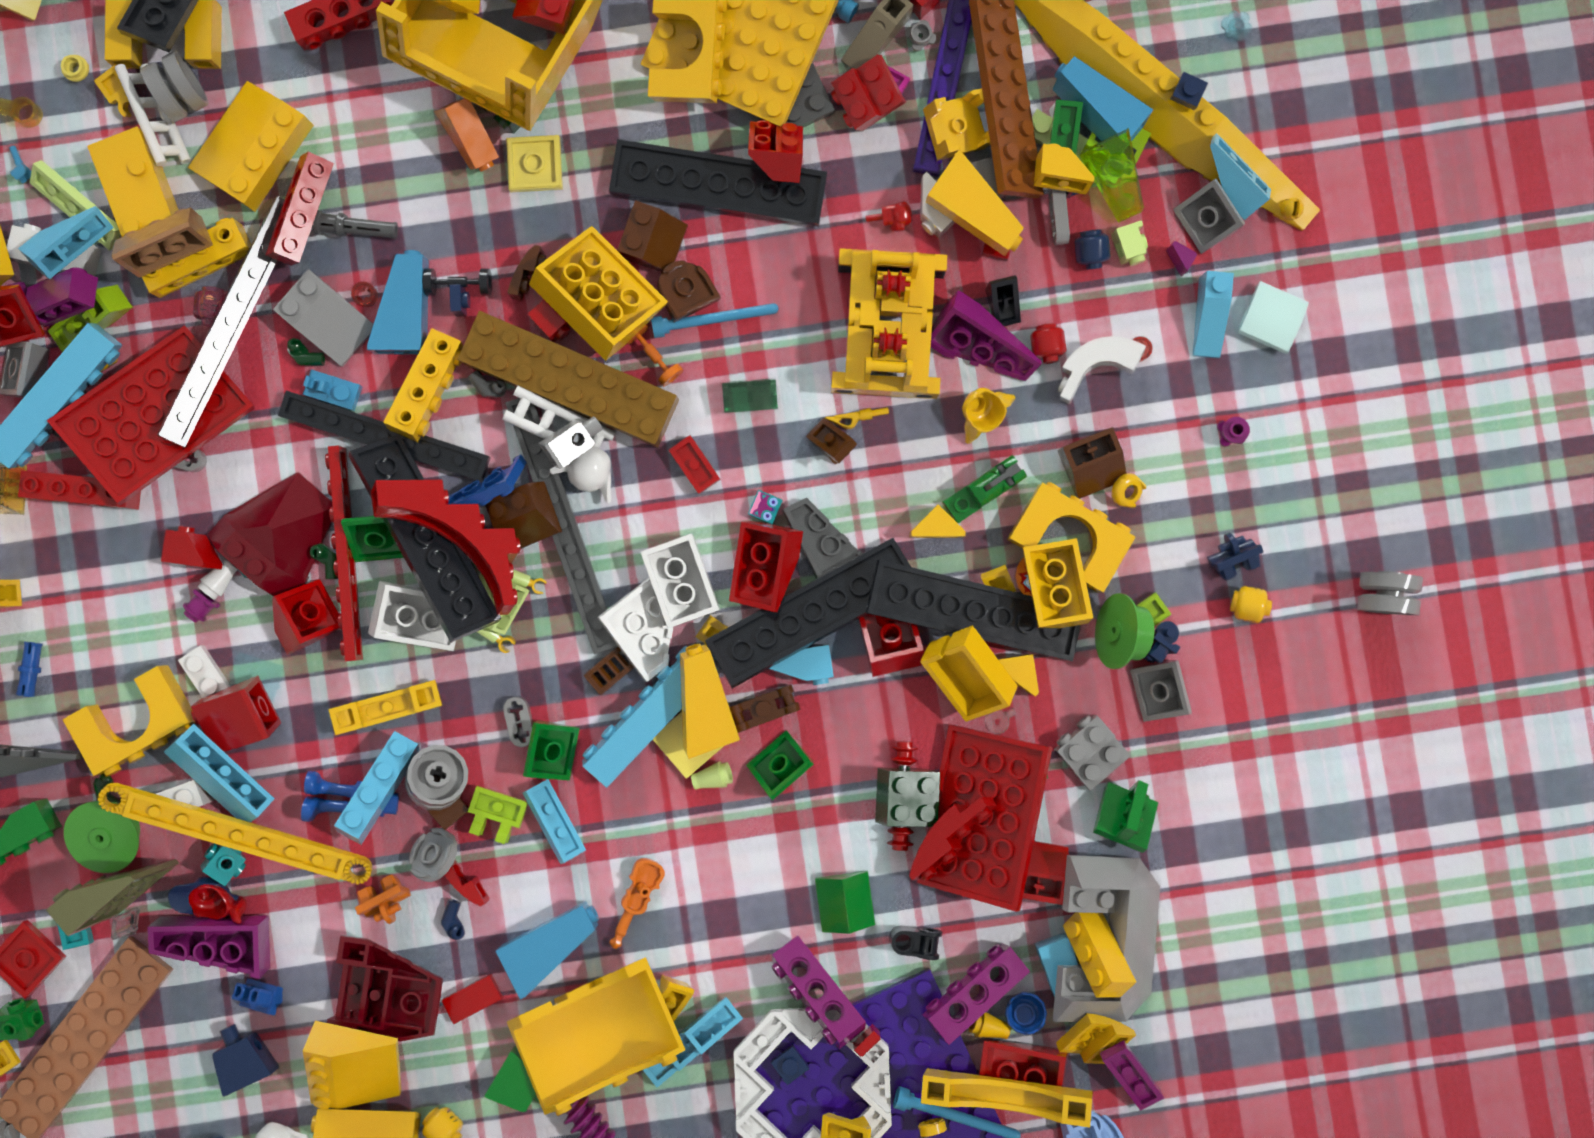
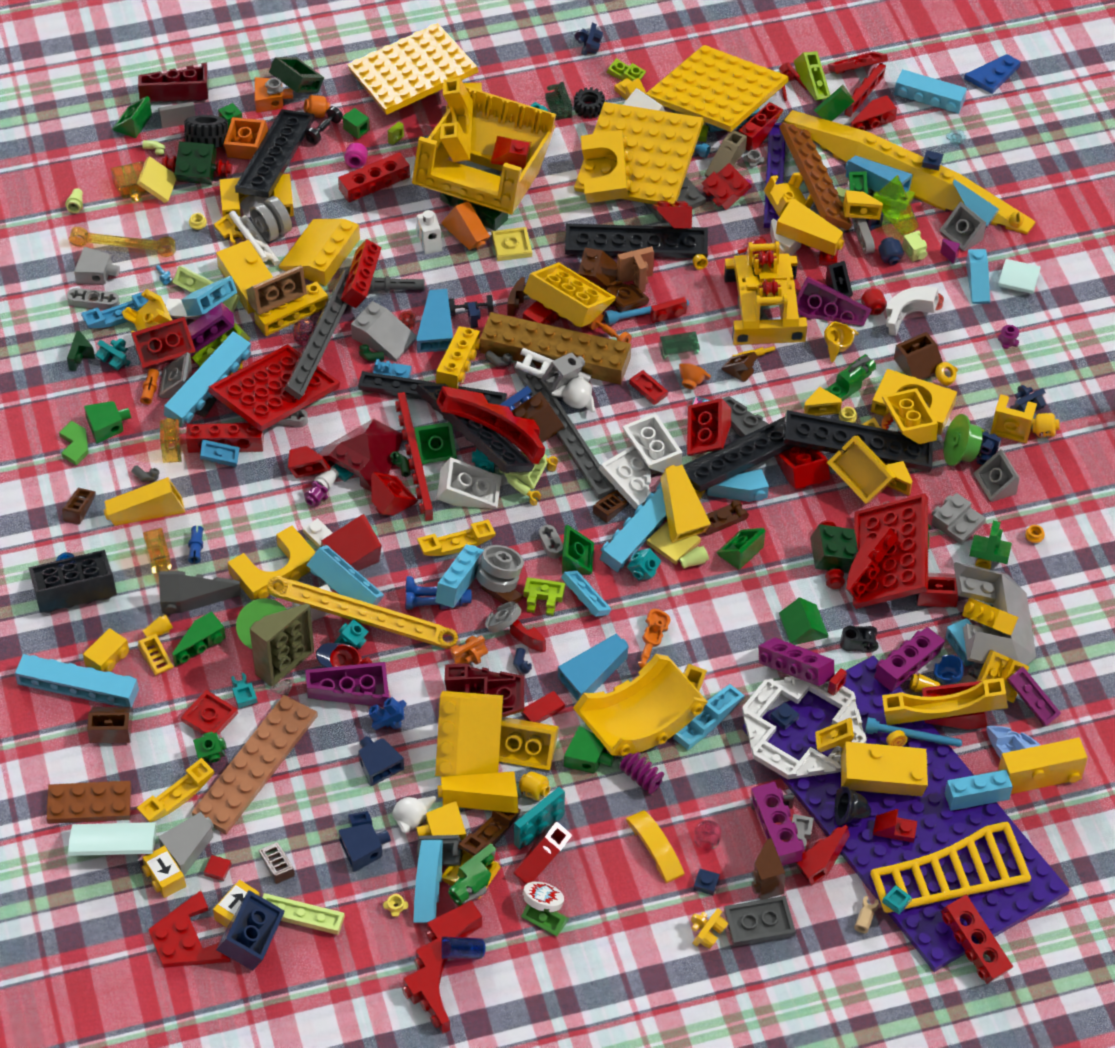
camera: 10 degrees left, 35 degrees down
none -> dark azure plate [200,440,239,467]
none -> white torso [416,210,442,255]
none -> yellow slope [499,717,559,770]
none -> nougat bracket [617,246,654,292]
none -> teal brick [627,548,662,581]
none -> red plate [650,297,687,323]
none -> orange piece [679,363,711,390]
none -> yellow hinge [692,254,708,270]
none -> light yellow plate [839,407,857,423]
none -> yellow panel [990,394,1037,444]
none -> light orange plate [1025,525,1045,543]

